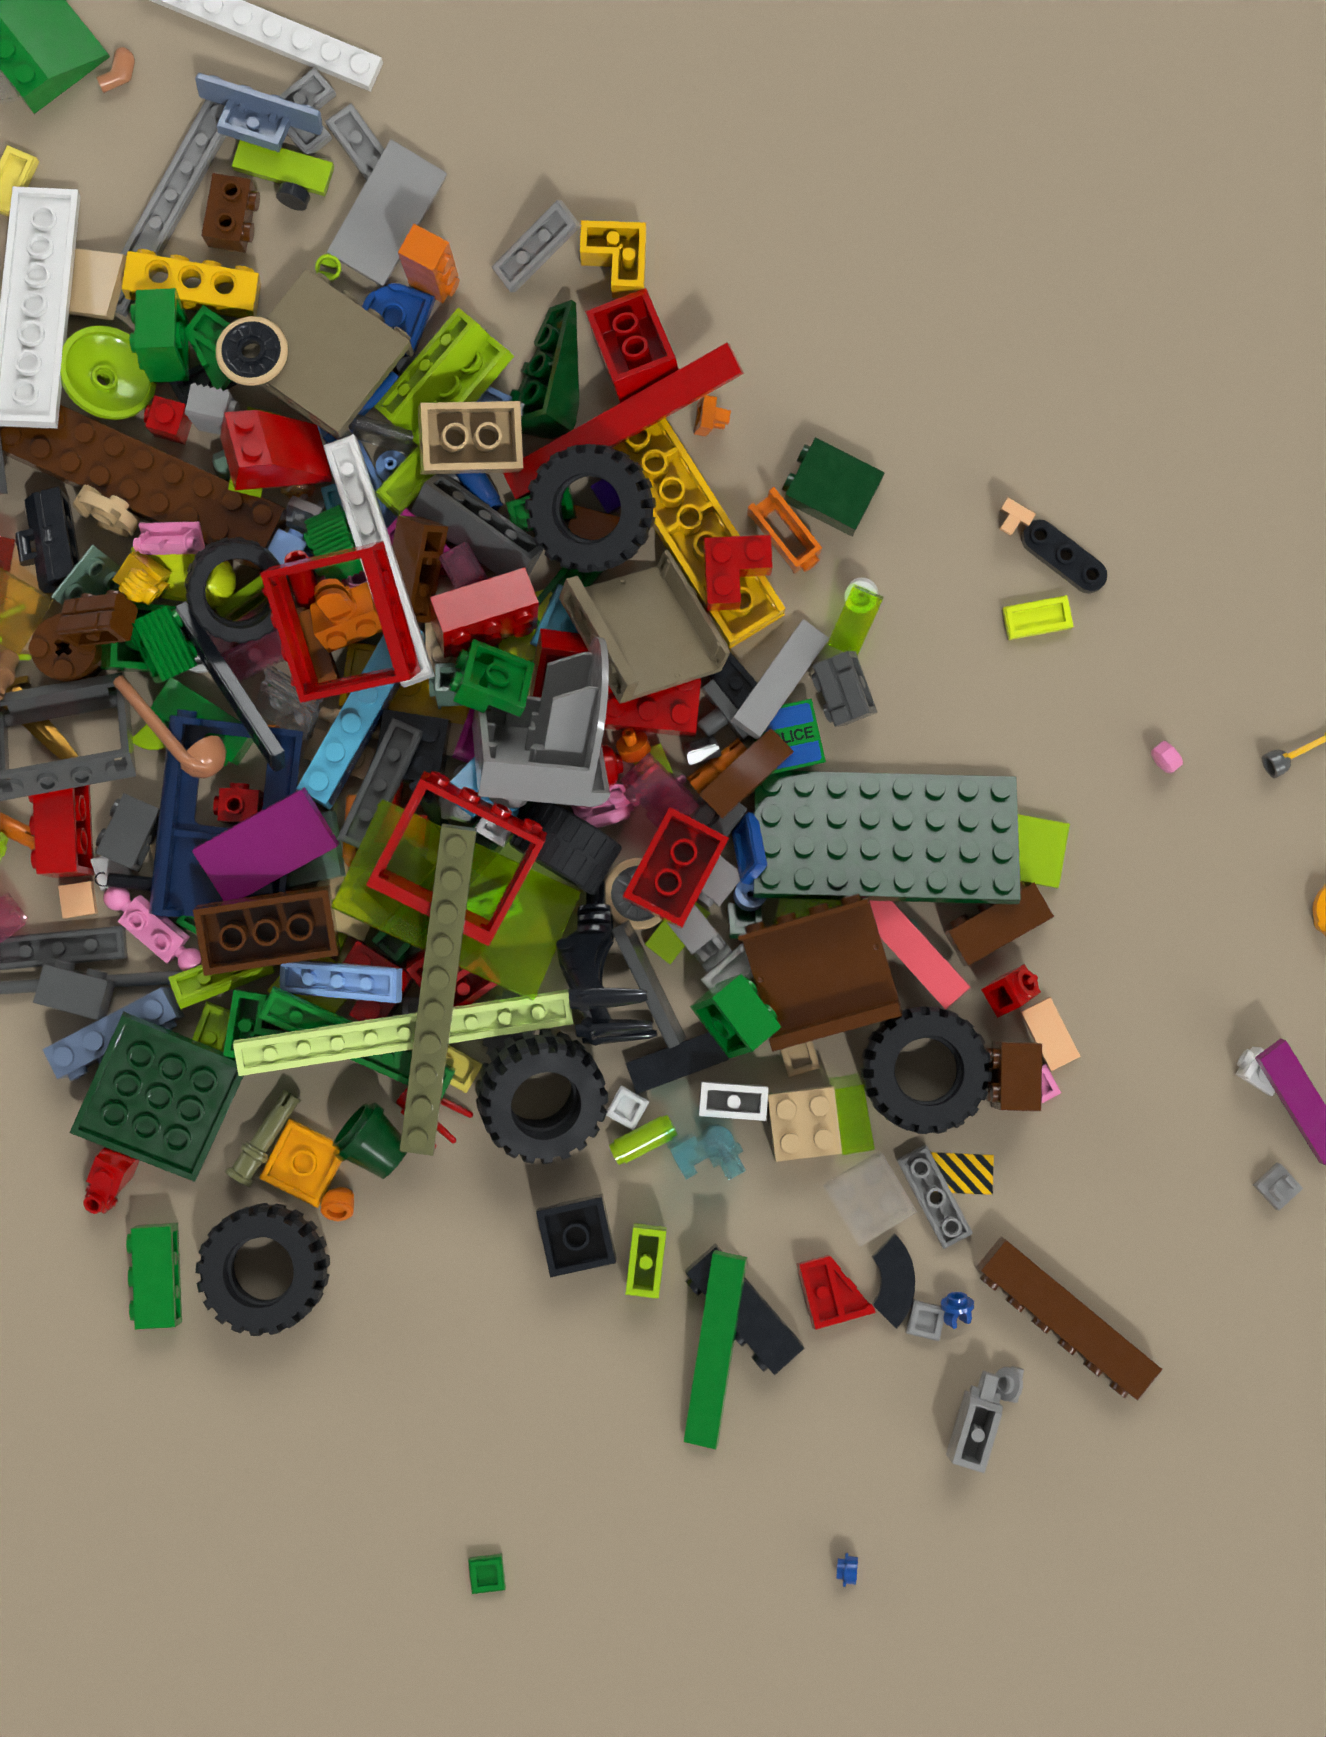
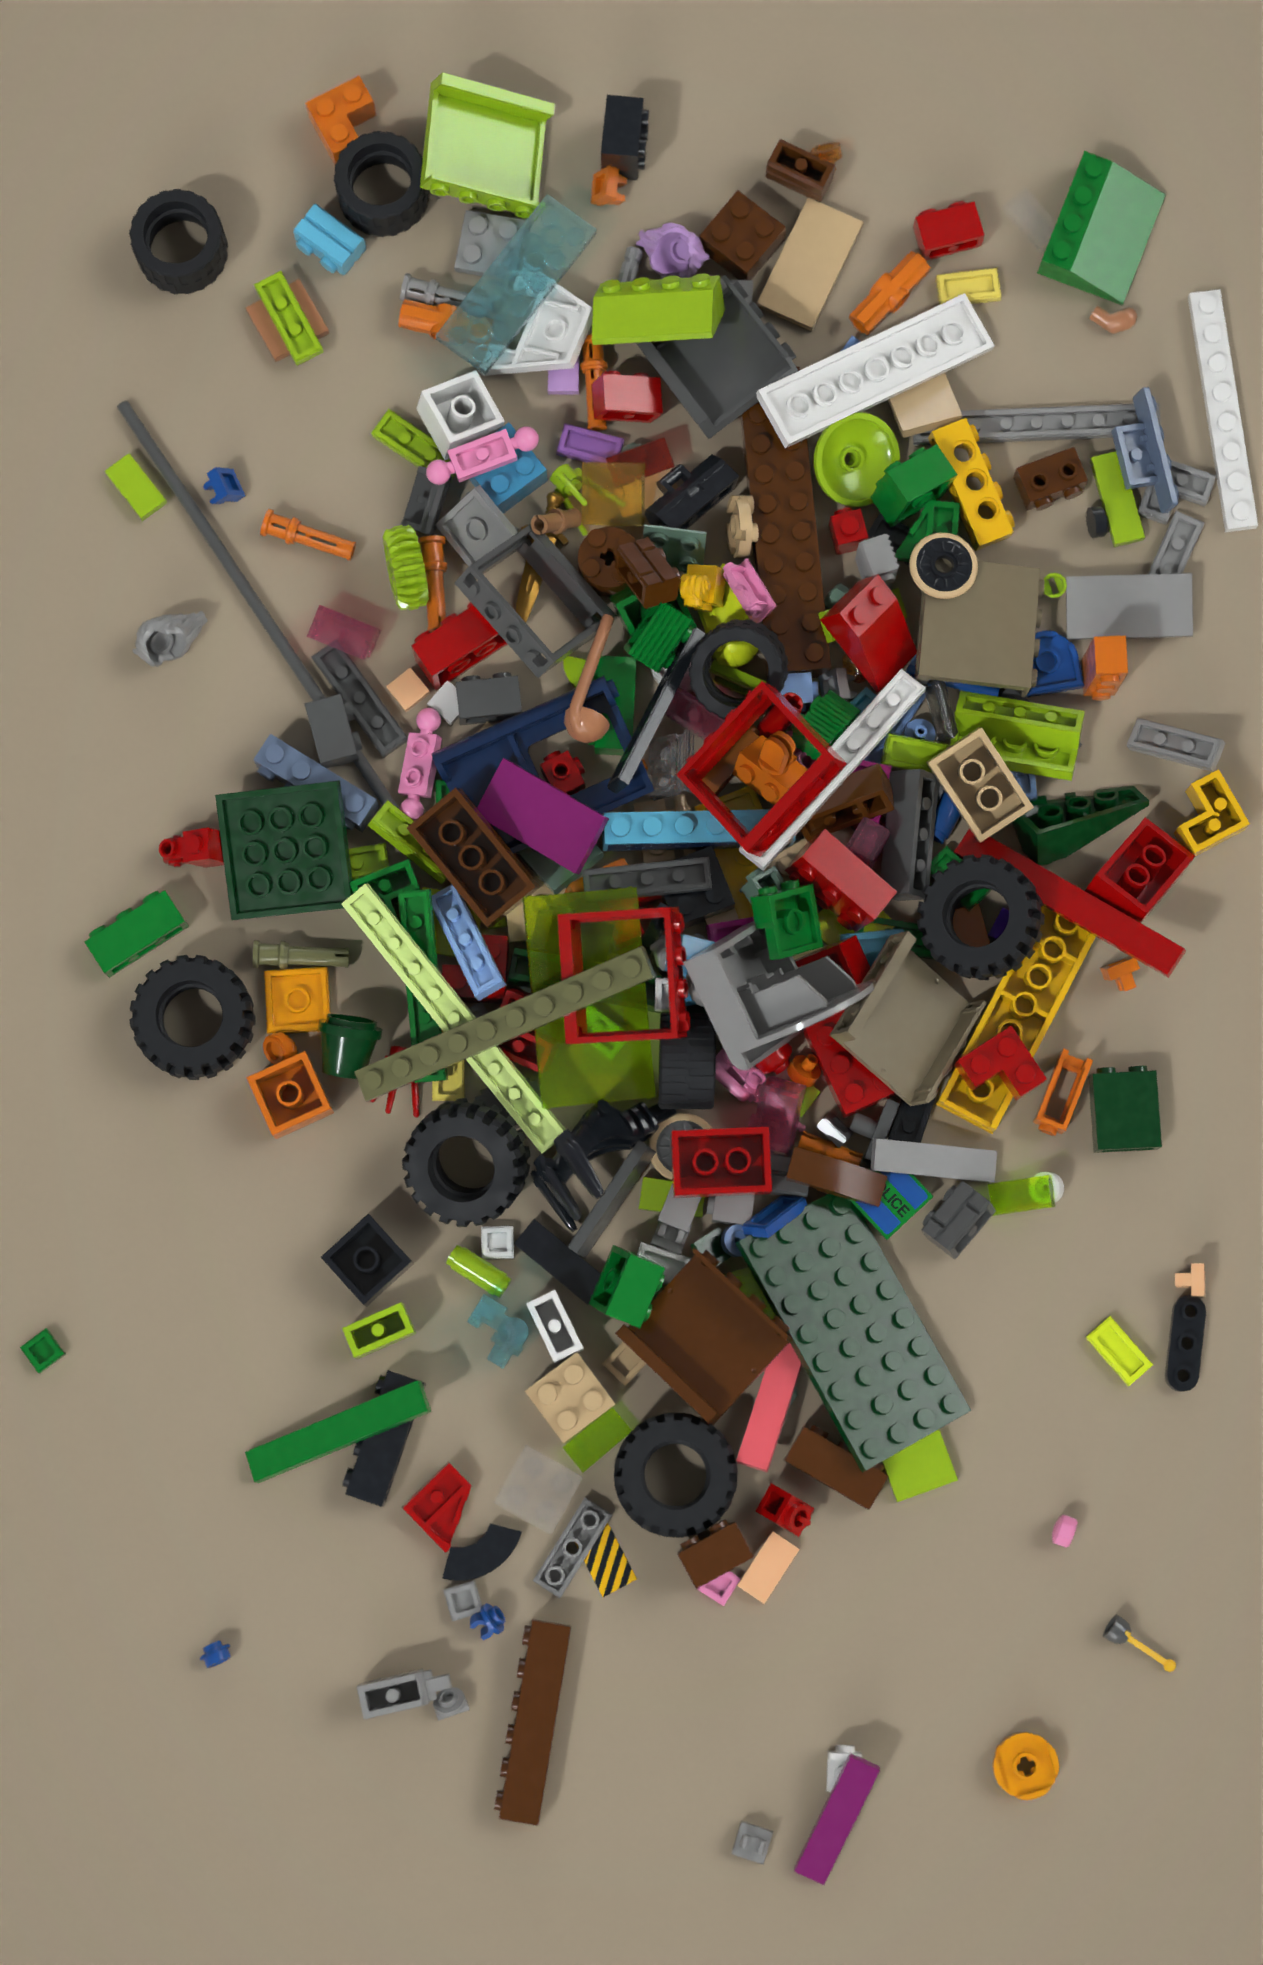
camera: 60 degrees right, 5 degrees down
black piece [94,872,152,891] -> none
none -> orange brick [246,1051,334,1139]

